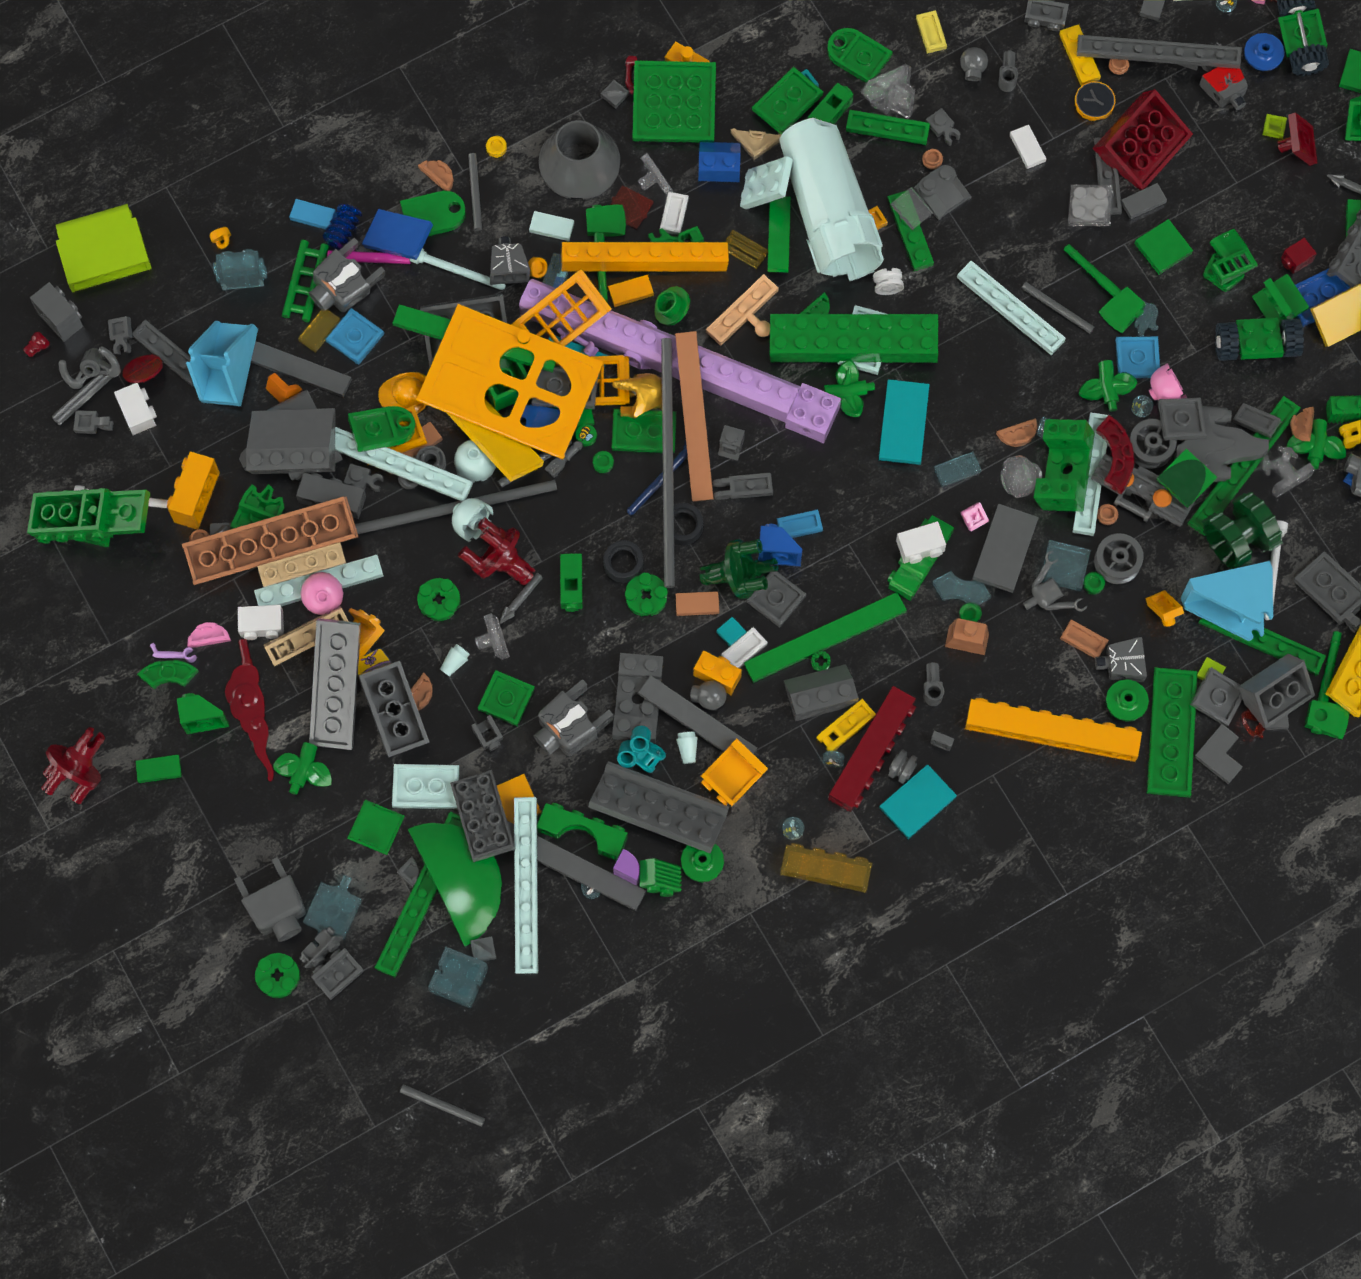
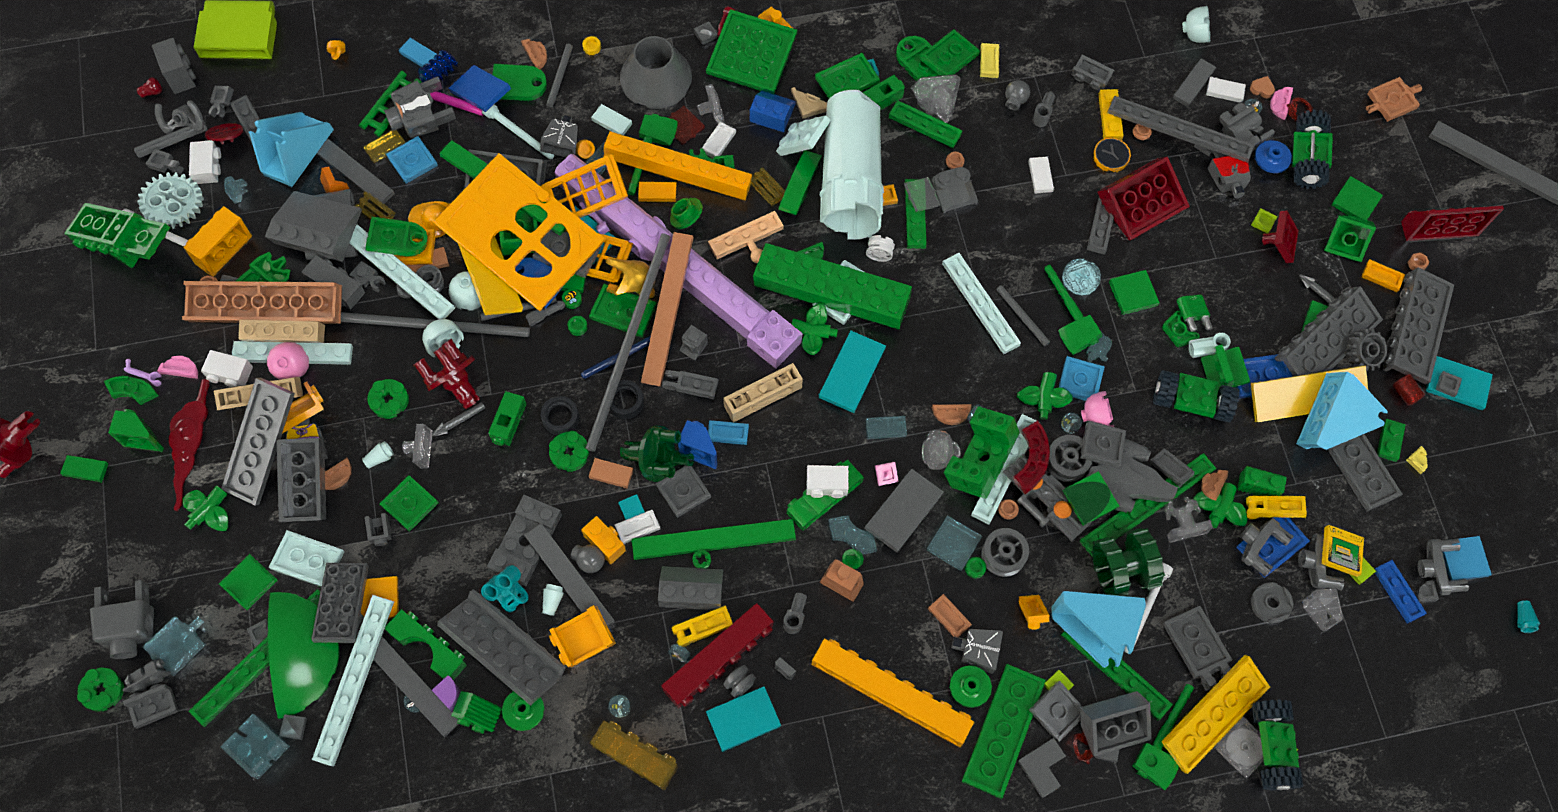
camera: 15 degrees right, 5 degrees down
clear light blue brick [213,249,267,290] -> none
dark grey piece [533,679,614,756] -> none
dark grey plate [925,108,960,146] -> none
dark grey piece [1023,551,1088,611] -> none
light grey piece [1068,185,1113,226] -> none
dark grey tile [1121,183,1167,220] -> none
green slope [1211,248,1258,285] -> none
dark red brick [1281,238,1317,274] -> none
none -> light aqua gear [138,172,204,229]
none -> clear light blue tile [225,176,247,203]
none -> clear yellow tile [355,191,396,219]
none -> tan brick [724,363,803,423]
none -> green tile [919,30,980,80]
none -> clear light blue tile [1062,259,1101,295]
none -> light aqua piece [1188,333,1230,358]
none -> dark grey hips [1219,102,1275,152]

